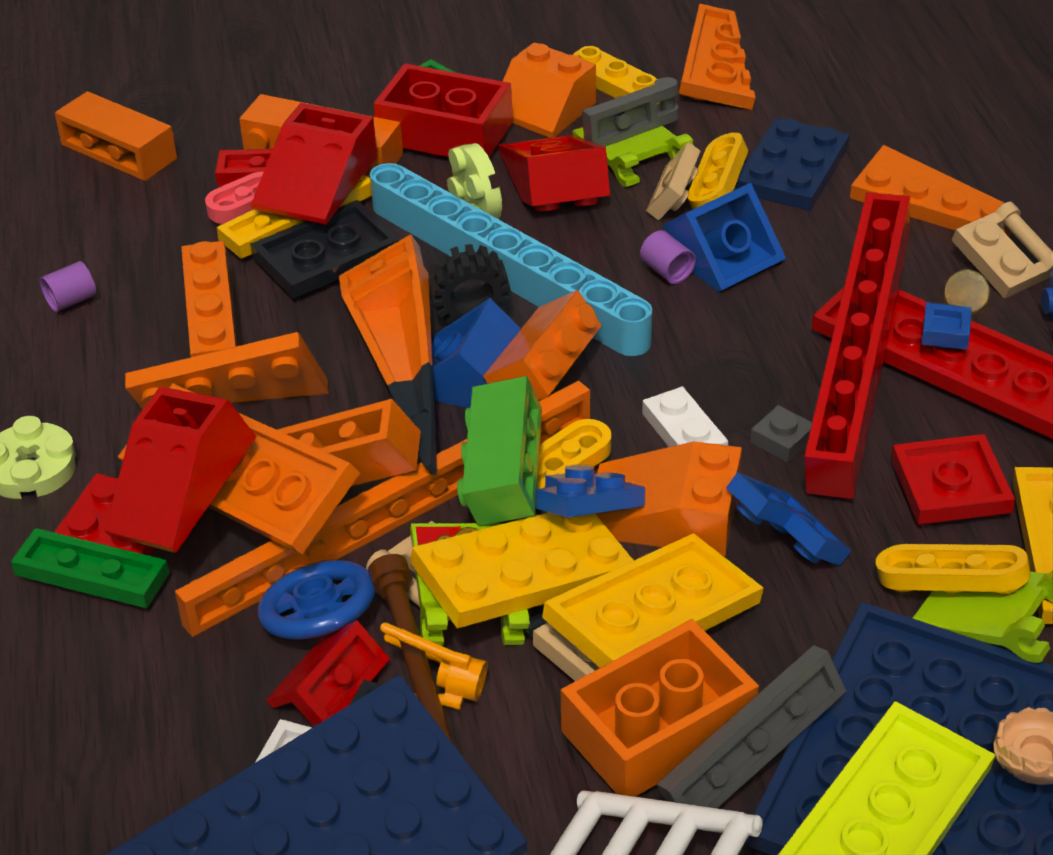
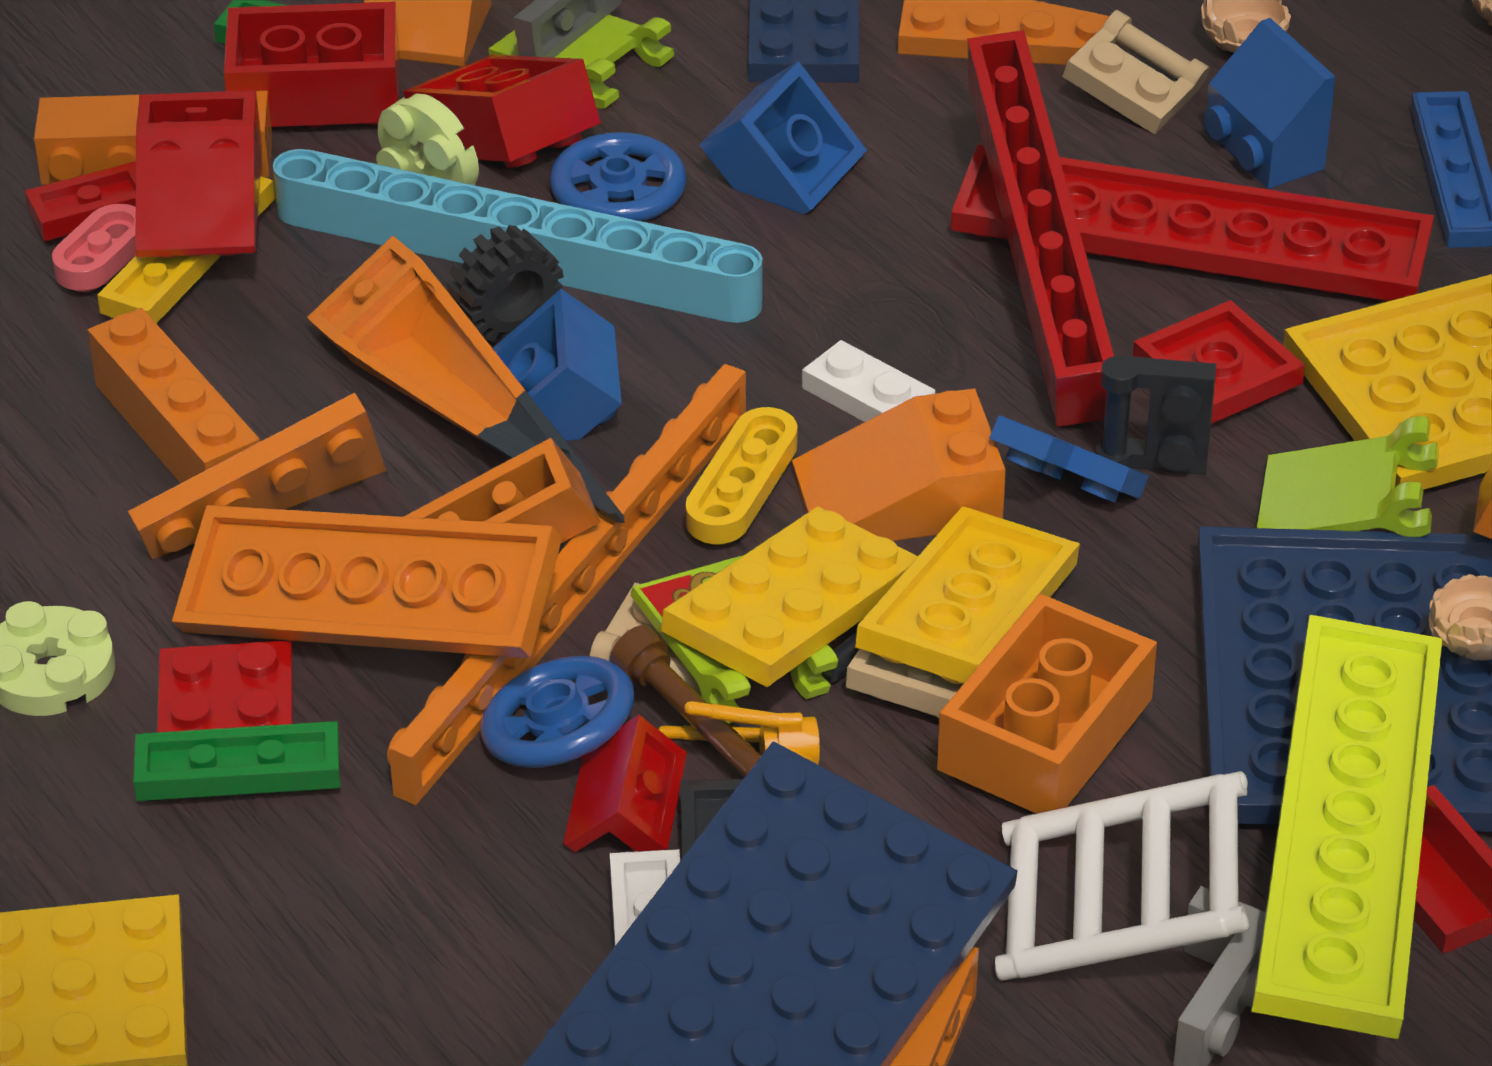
camera: 25 degrees left, 0 degrees up
red slope [105,386,256,553] -> none
black plate [250,200,400,299] -> none
bright green brick [457,376,542,526] -> none
orange brick [483,290,602,400] -> none
blue plate [536,465,645,518] -> none
medium lavender beam [640,230,696,284] -> none
tan plate [646,142,700,220] -> none
dark grey plate [657,645,847,808] -> none
yellow plate [687,133,748,209] -> none
dark grey plate [750,405,812,463] -> none
yellow plate [875,544,1031,594] -> none
blue plate [921,302,972,349] -> none
clear yellow plate [944,270,991,313] -> none
none -> blue plate [550,132,687,222]
none -> black plate [1095,356,1216,475]

